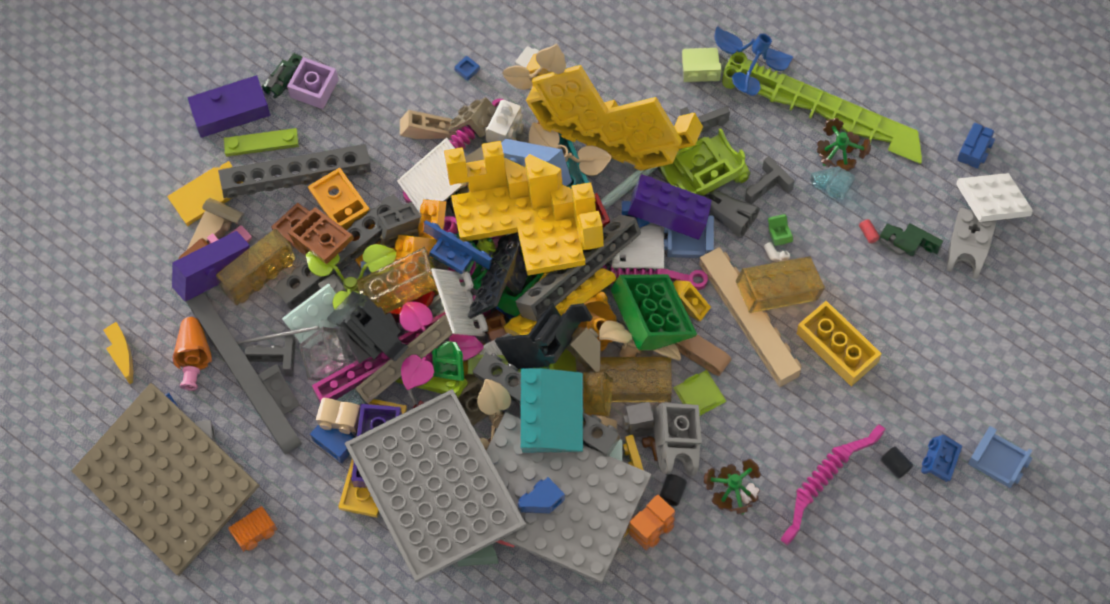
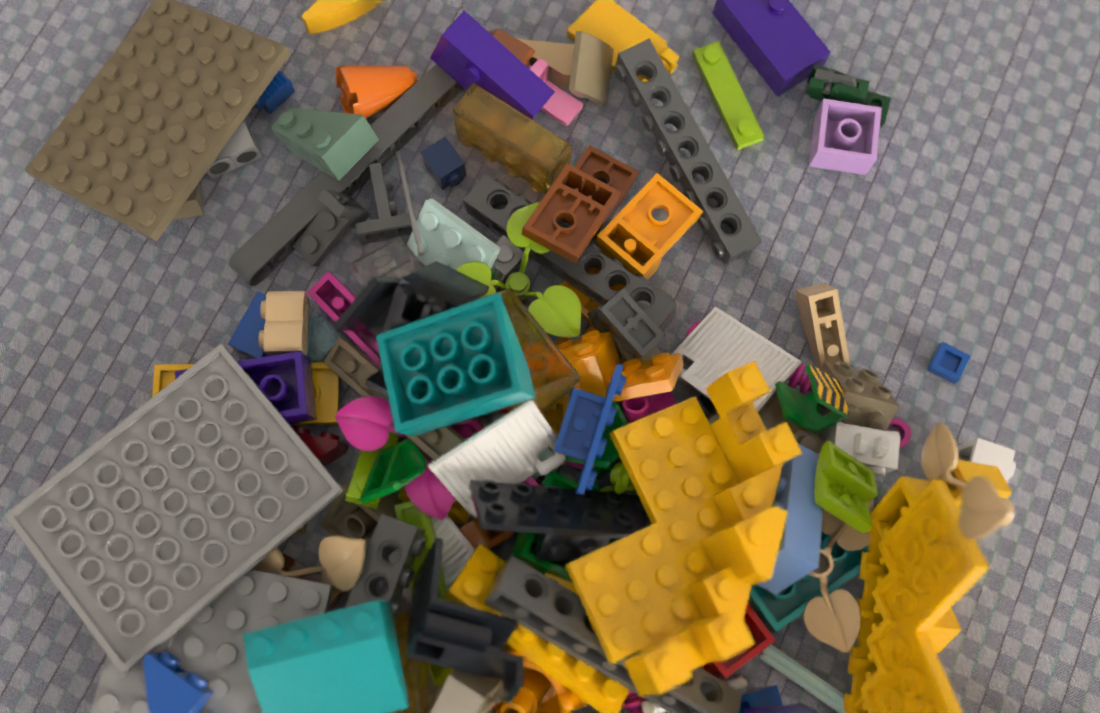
camera: 70 degrees right, 10 degrees up
bright pink bush [180,366,200,391] -> none
orange brick [228,506,277,552] -> none
none -> sand green wedge [270,107,379,181]
none -> teal slope [376,293,536,436]
none -> dark blue brick [421,136,467,190]
none -> green piece [775,364,850,434]
none -> lime slope [814,441,878,534]

